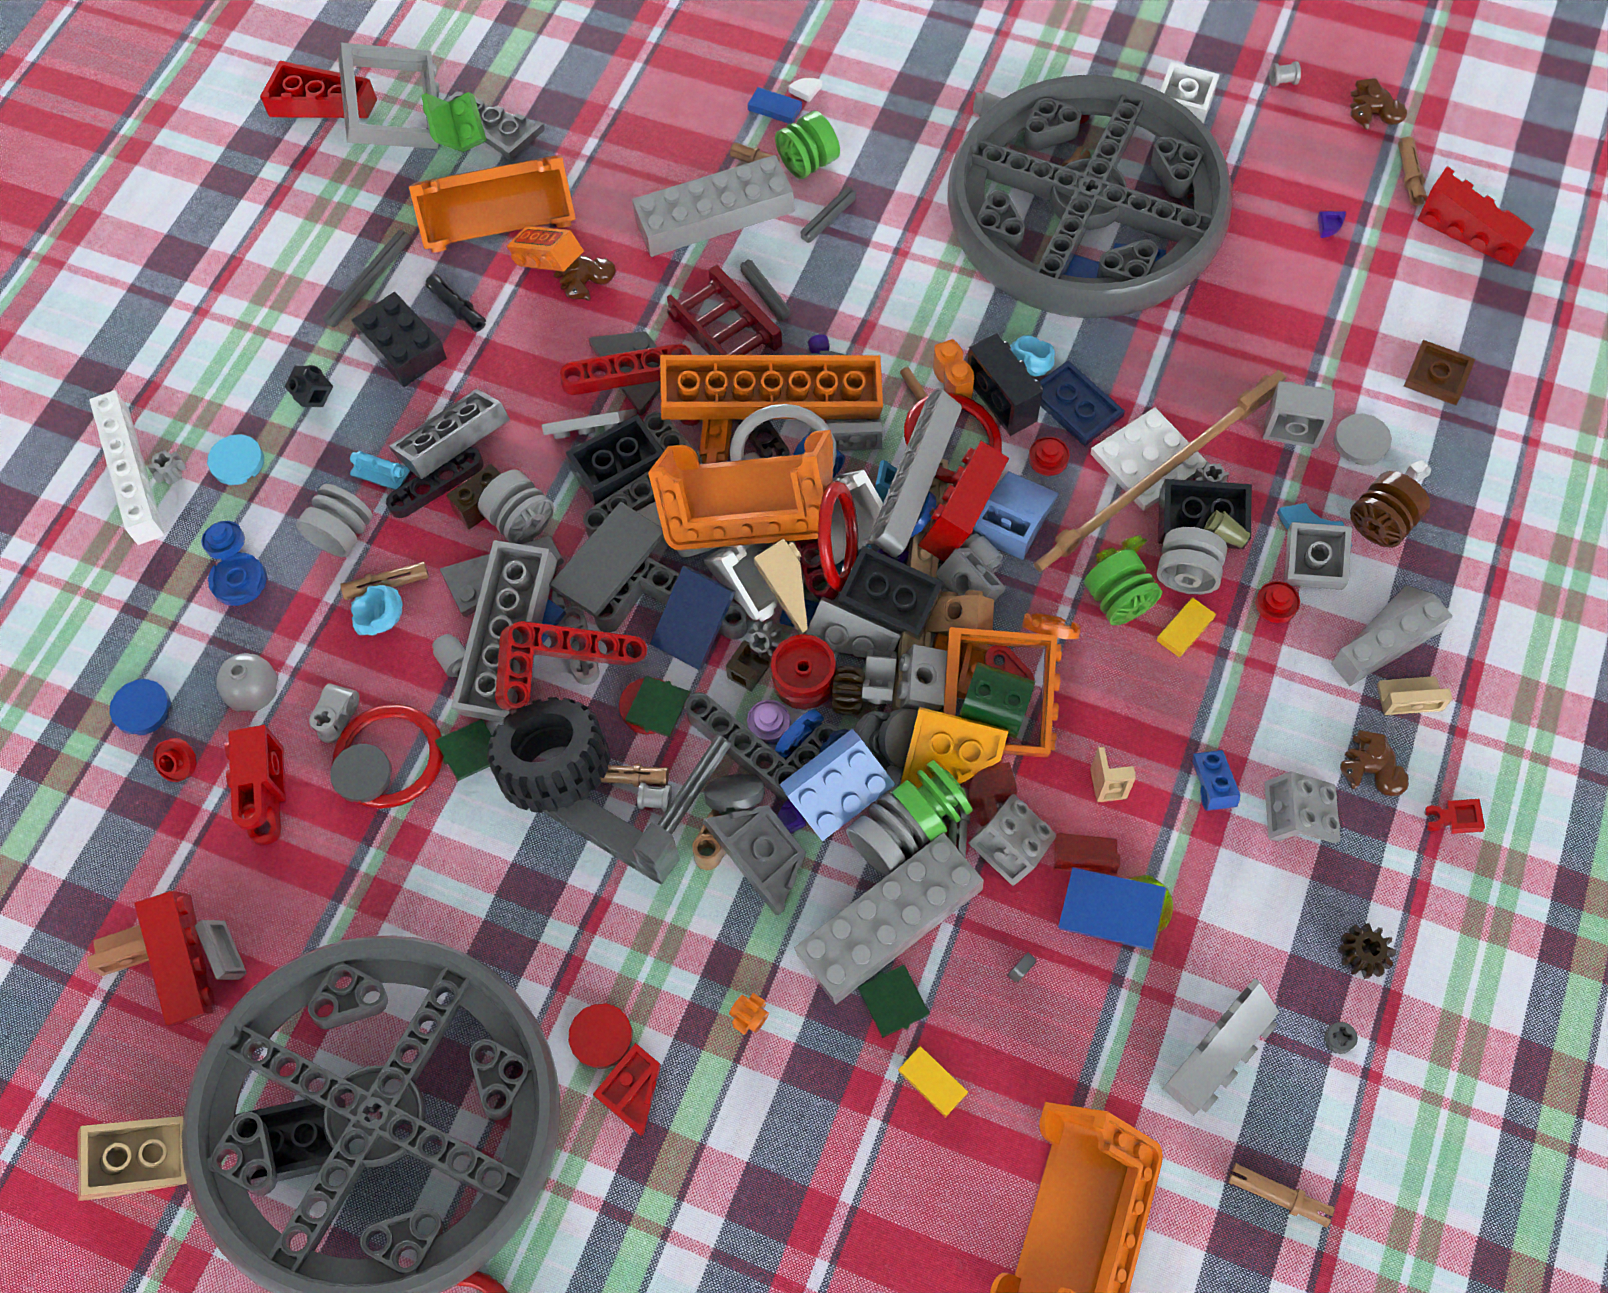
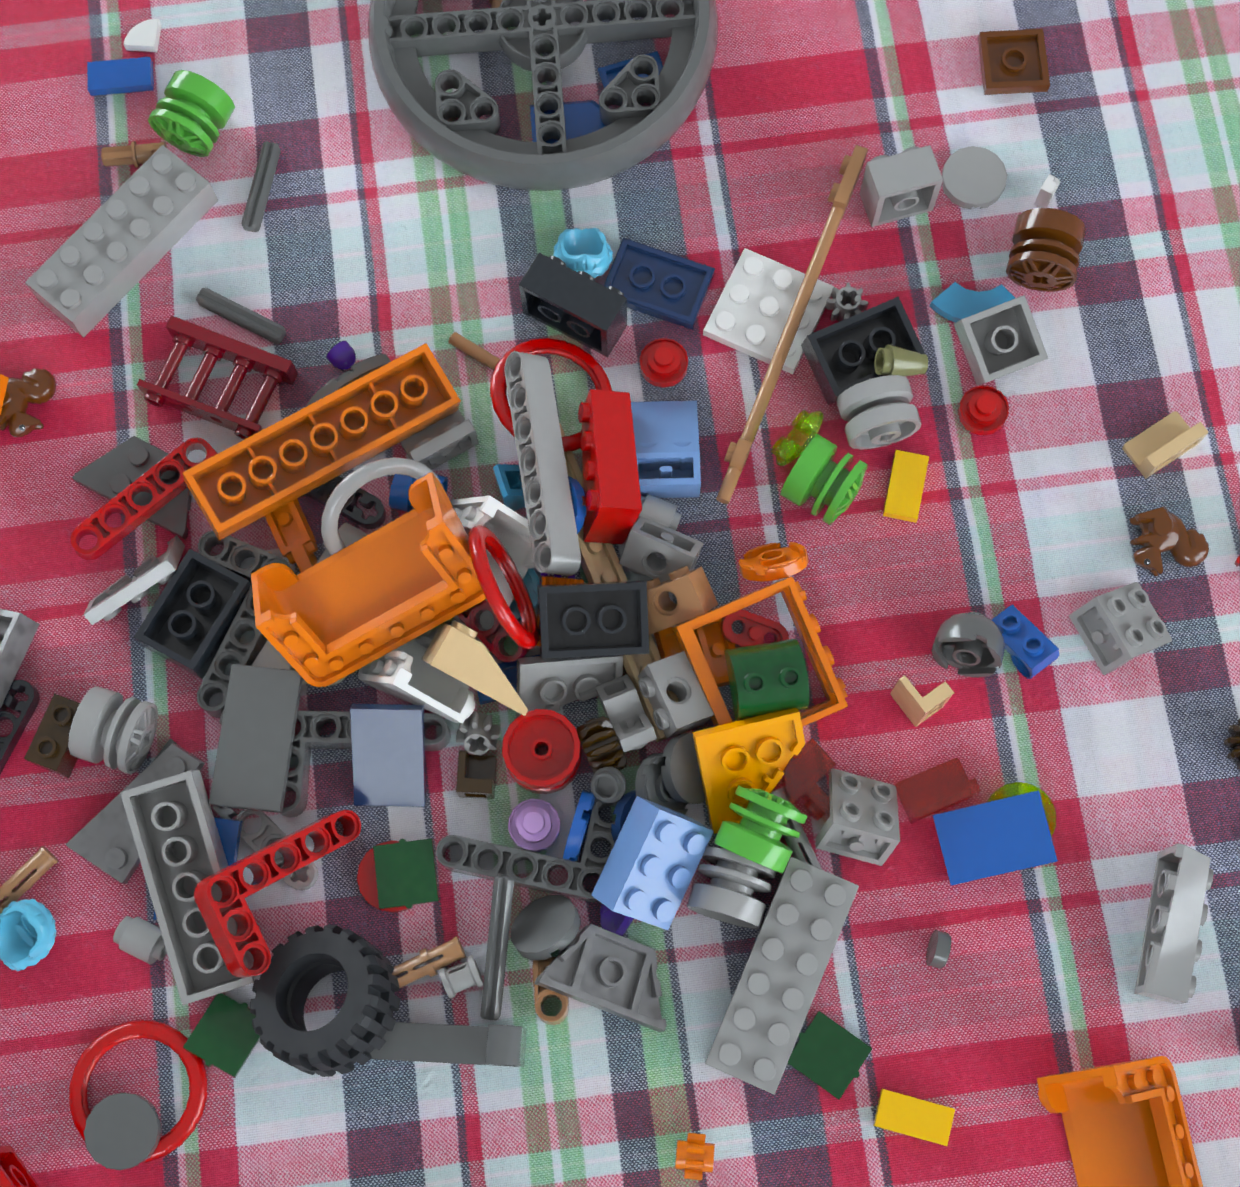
camera: 30 degrees left, 10 degrees up
light grey piece [309,683,359,743] -> none
orange brick [933,339,974,399] -> none
light grey wedge [1331,585,1453,686] -> none
none -> dark grey plate [591,767,626,803]
none -> dark grey cylinder [932,612,1005,678]

